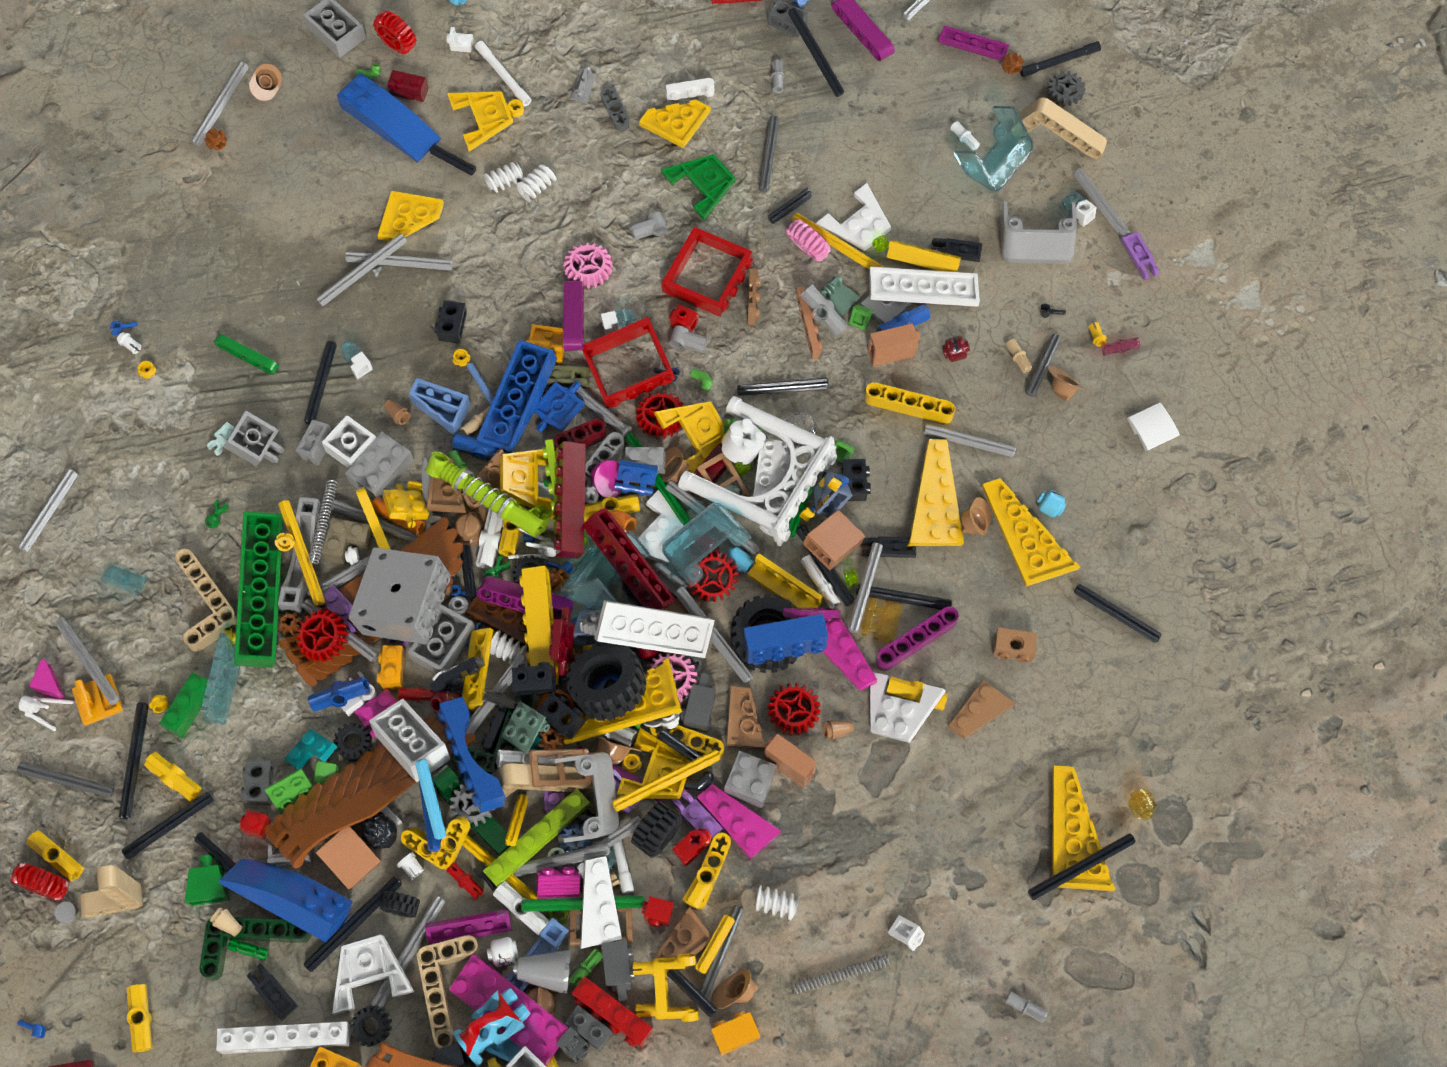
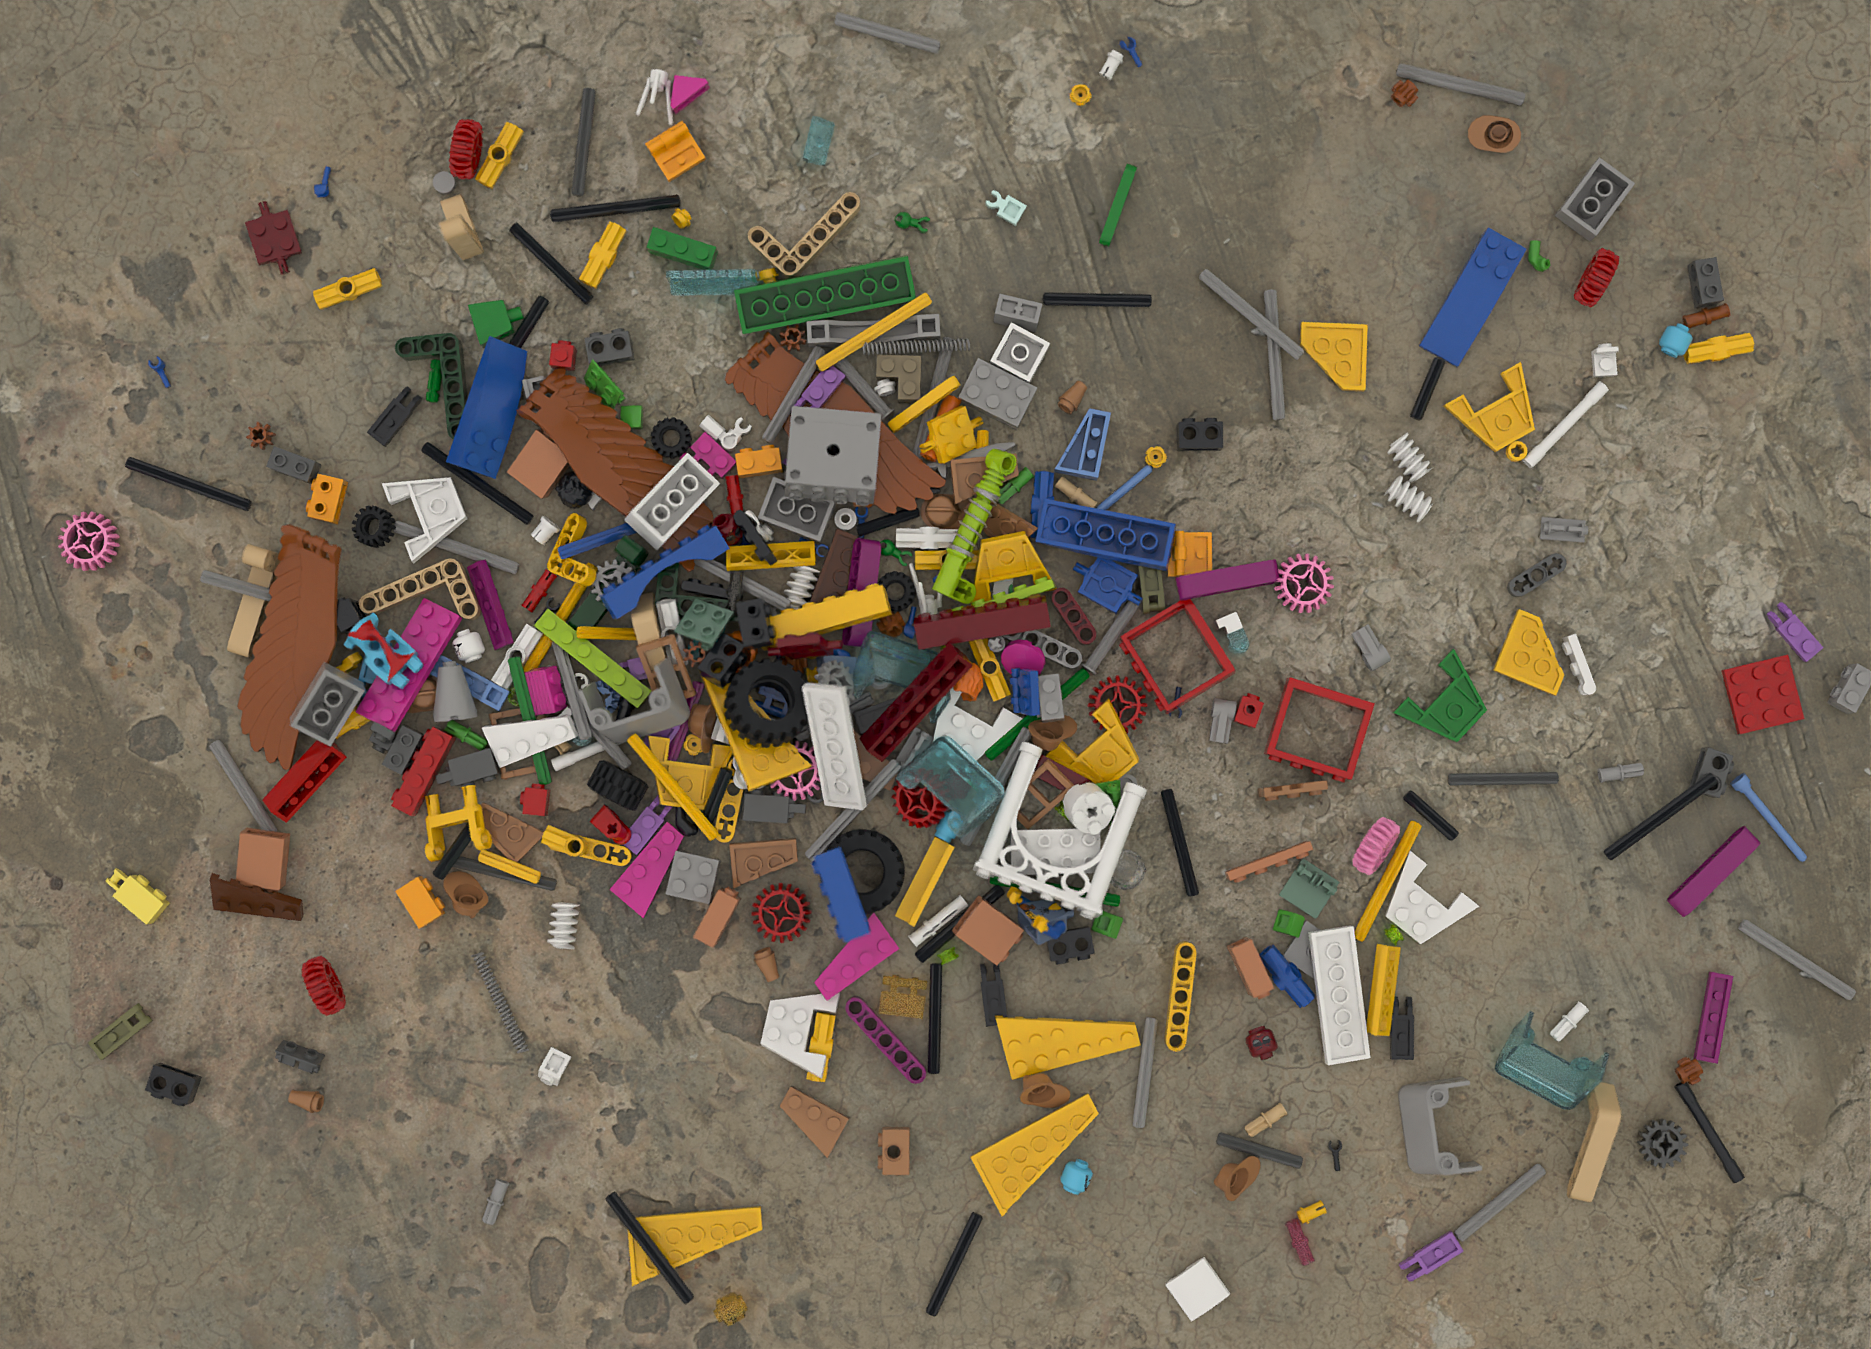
camera: 80 degrees right, 20 degrees up
light grey axle [55,617,120,705] -> none
tan cone [210,907,243,937] -> none
white brick [216,1022,351,1054] -> none
light grey hinge [223,411,284,466] -> none
yellow plate [275,533,295,551] -> none
teal plate [284,728,337,770] -> none
red gear [295,609,349,662] -> none
blue piece [308,677,370,712] -> none
leg [341,341,373,380] -> none
black tyre [379,891,420,918] -> none
dark red brick [388,70,429,102] -> none
medium azure axle [415,759,447,839] -> none
bright green arm [690,368,713,391] -> none
magenta plate [783,608,841,621] -> none
light grey piece [800,284,848,336] -> none
light grey axle [848,543,883,633] -> none
white leg [1062,191,1097,227] -> none

